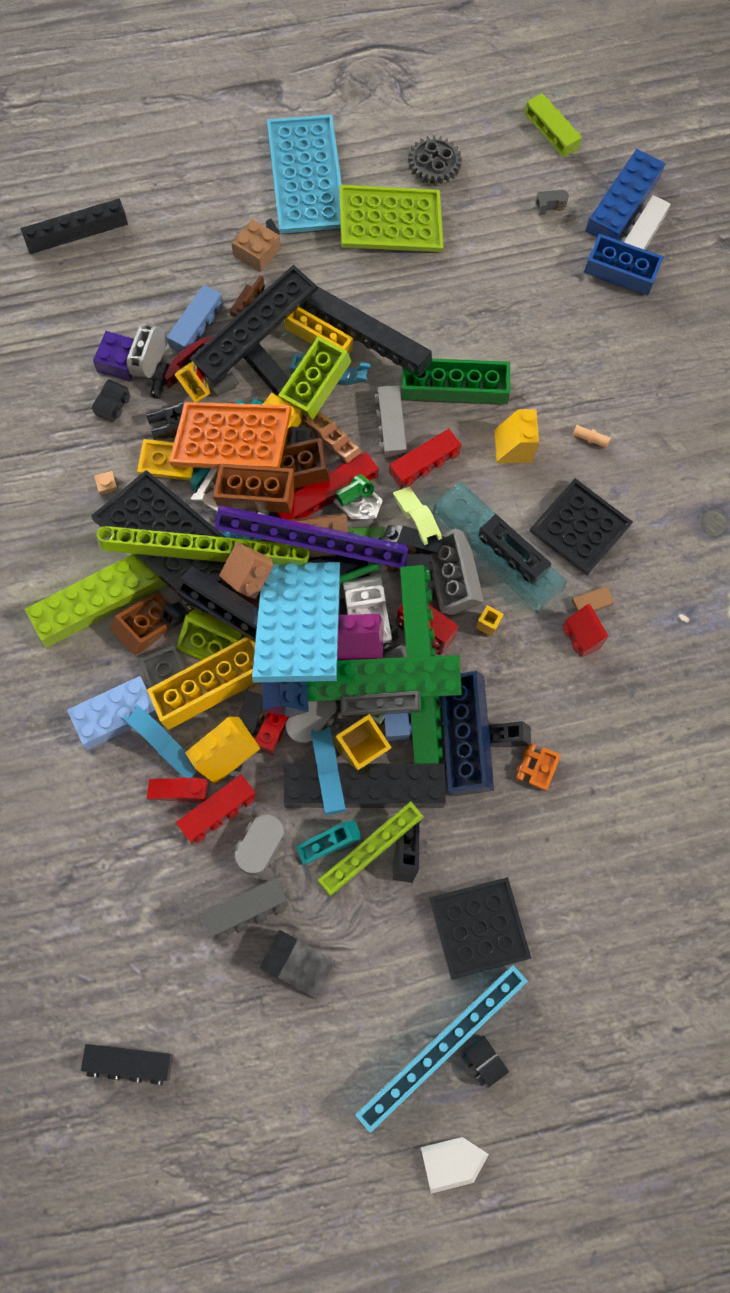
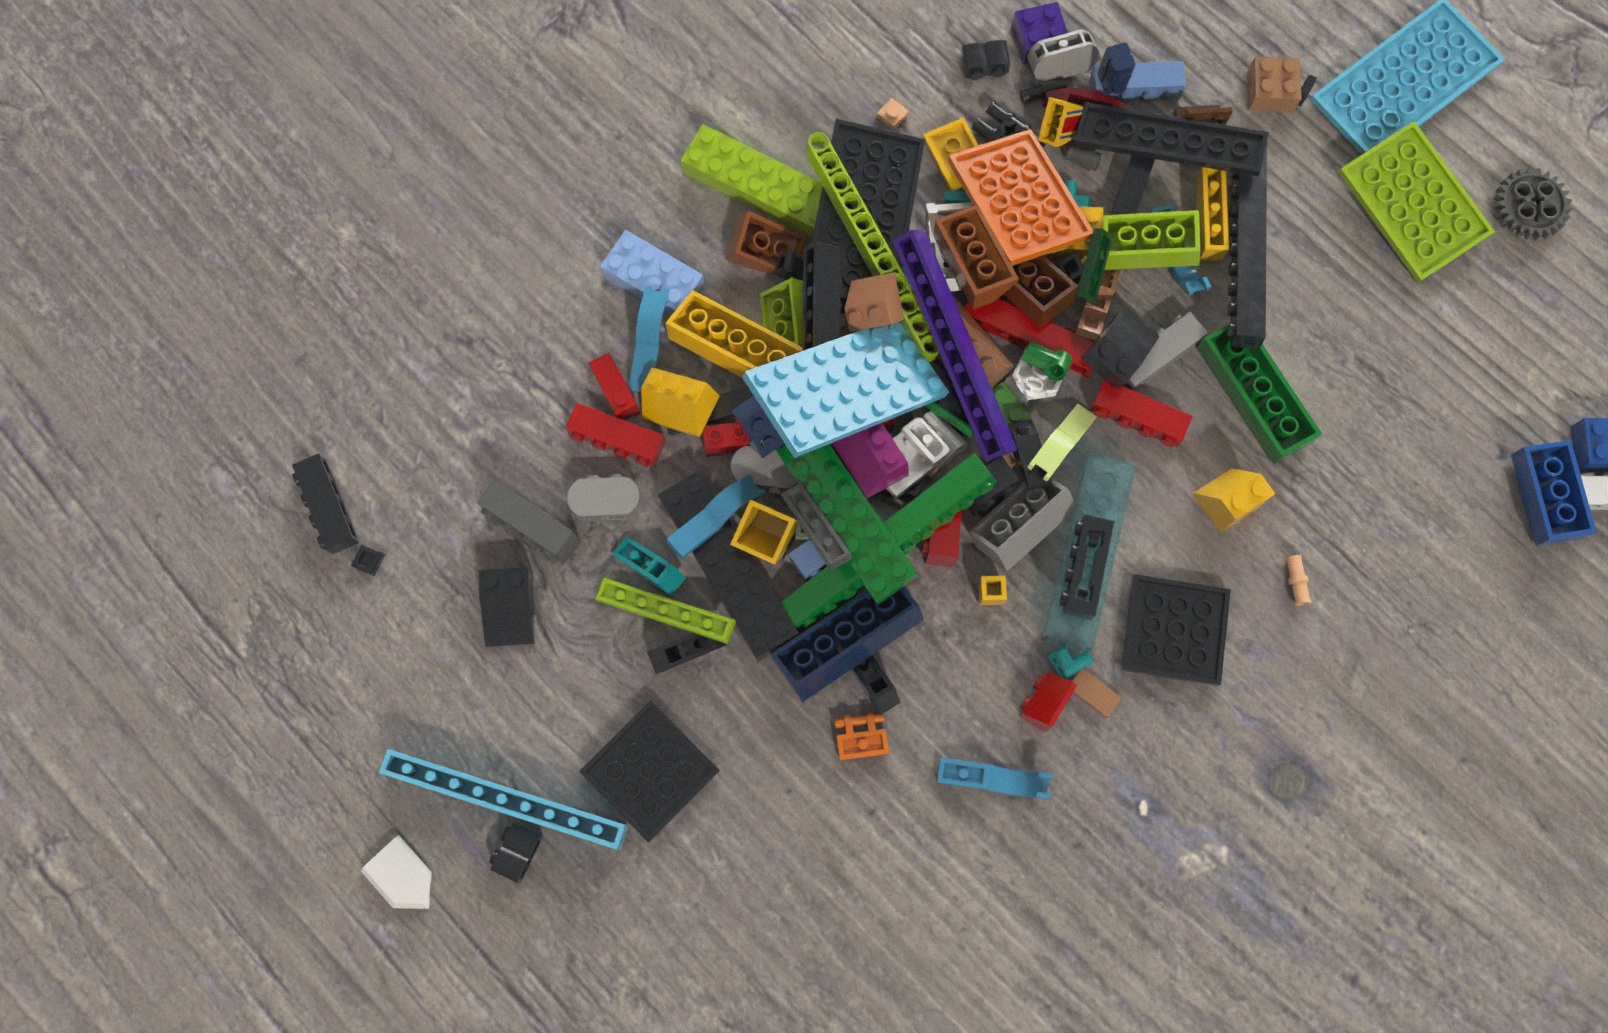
camera: 65 degrees right, 5 degrees up
dark grey plate [138,645,185,688] -> none
dark grey leg [535,190,569,216] -> none
none -> black tile [351,544,385,576]
none -> dark azure piece [937,758,1053,800]
none -> teal piece [1048,644,1095,679]
none -> dark green plate [1076,228,1113,304]
none -> black slope [1081,305,1160,389]
none -> dark blue brick [1097,42,1136,95]

